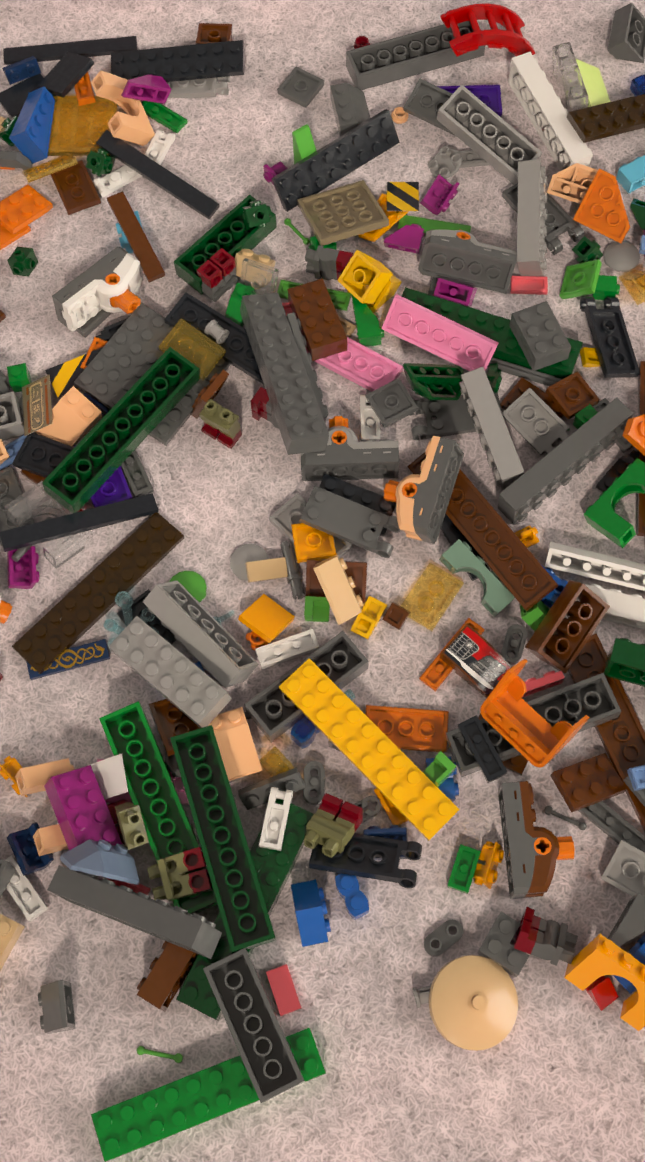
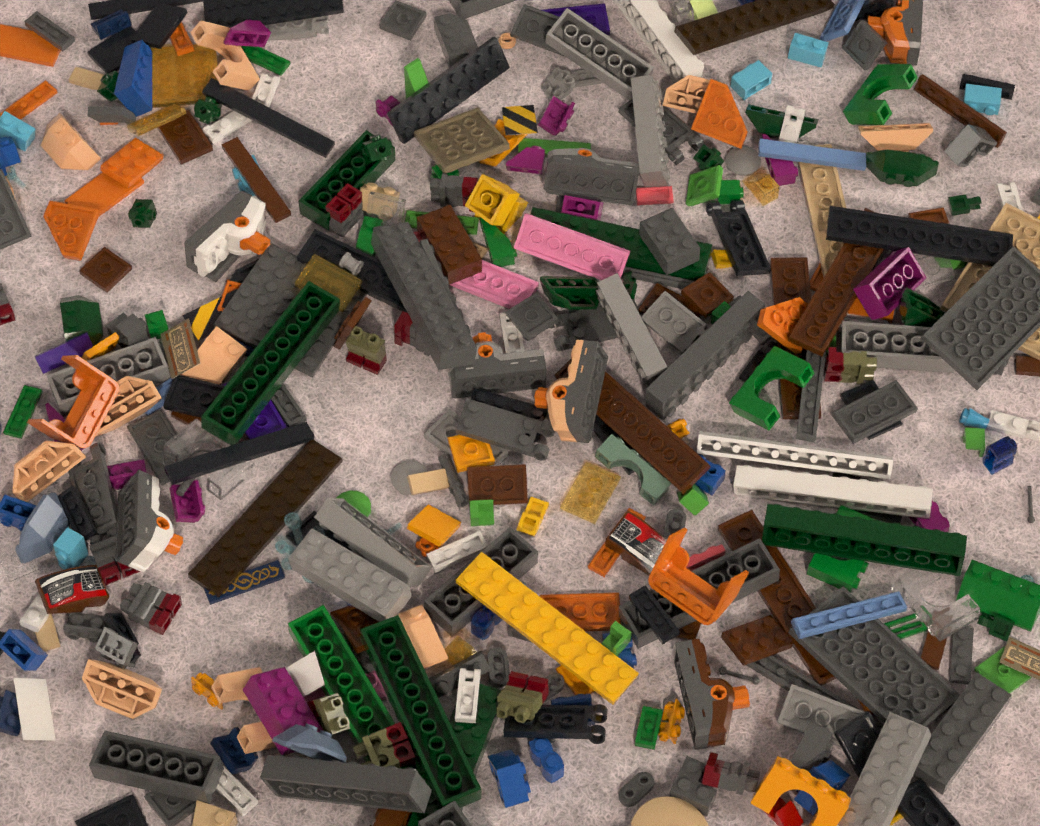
camera: 10 degrees left, 10 degrees down
bright green hinge [284,218,310,245] -> none
tan slope [313,554,364,625] -> none
reddish brown tile [382,602,411,630] -> none
reddish brown slope [525,580,610,674] -> none

